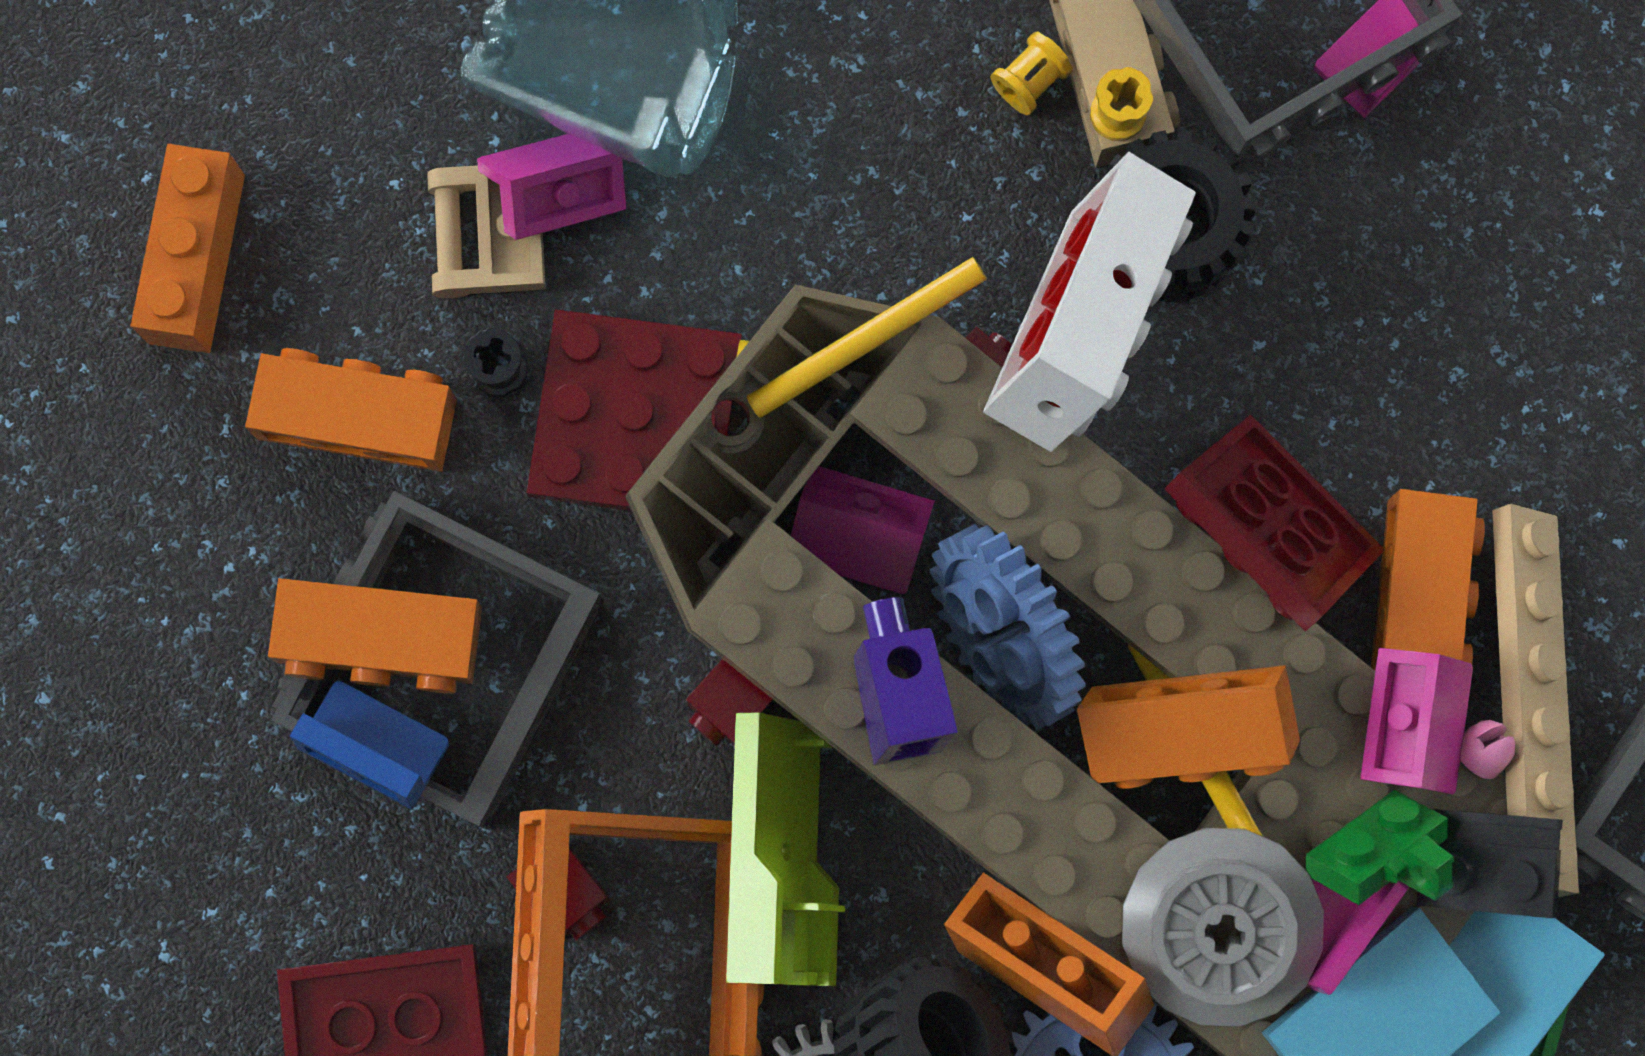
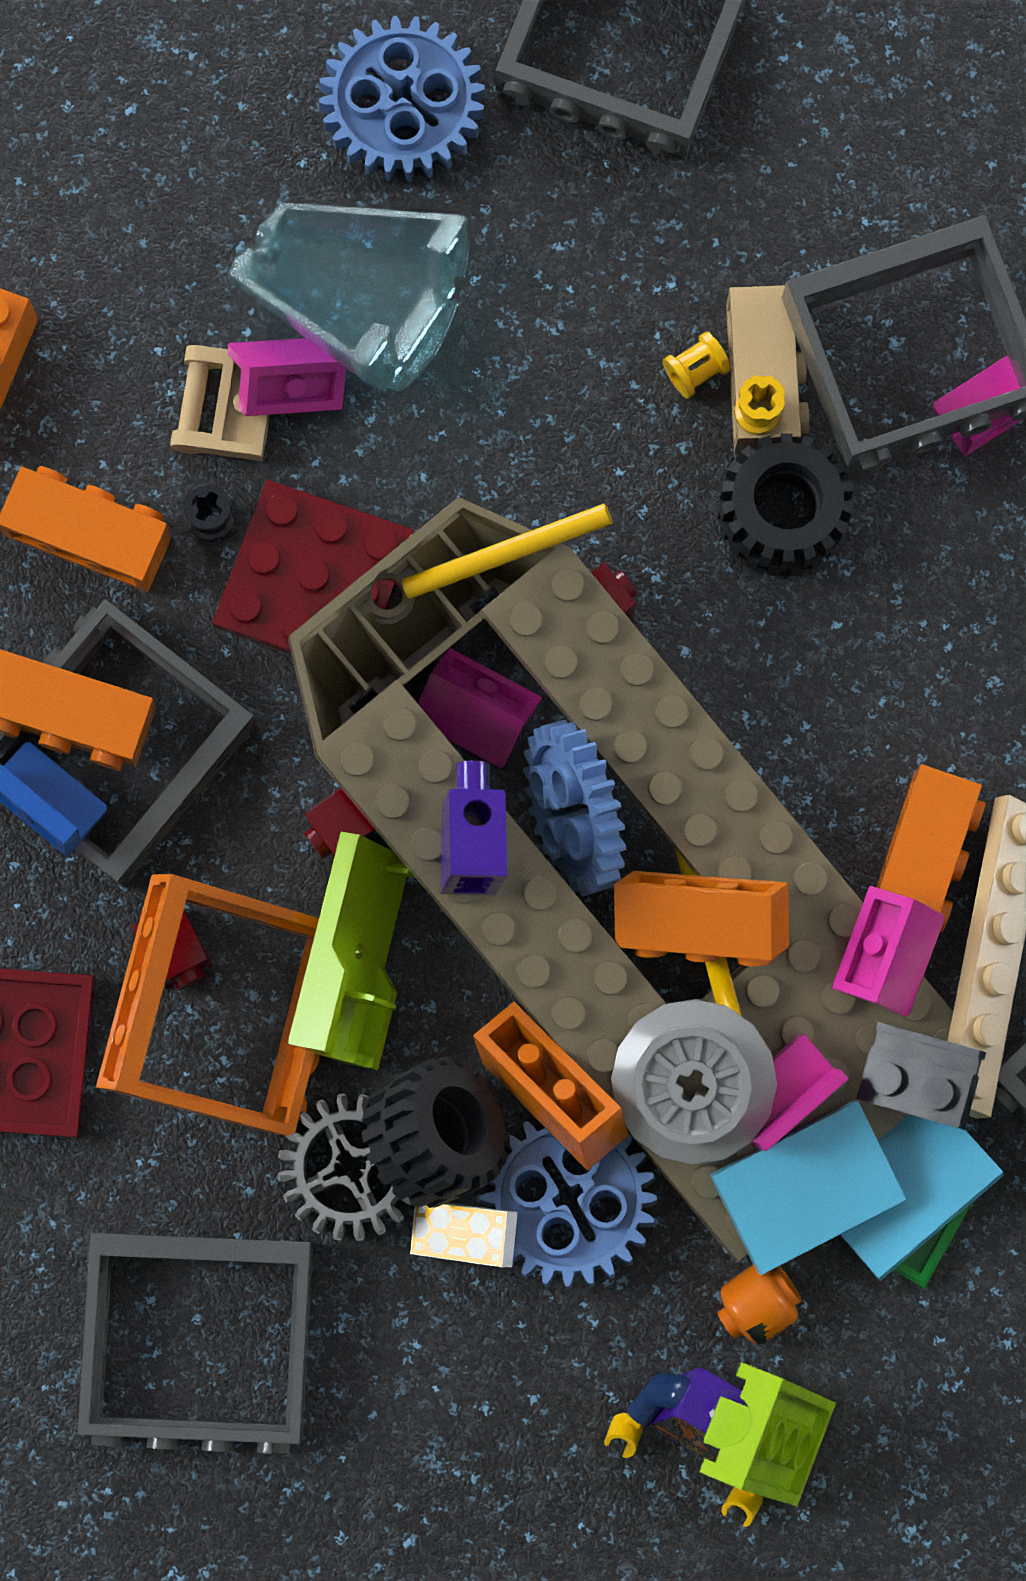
camera: 10 degrees right, 0 degrees up
white brick [983,152,1196,452] -> none
dark red plate [1164,414,1385,632] -> none
green hinge [1306,790,1454,905] -> none
bright pink hinge [1460,720,1515,779] -> none

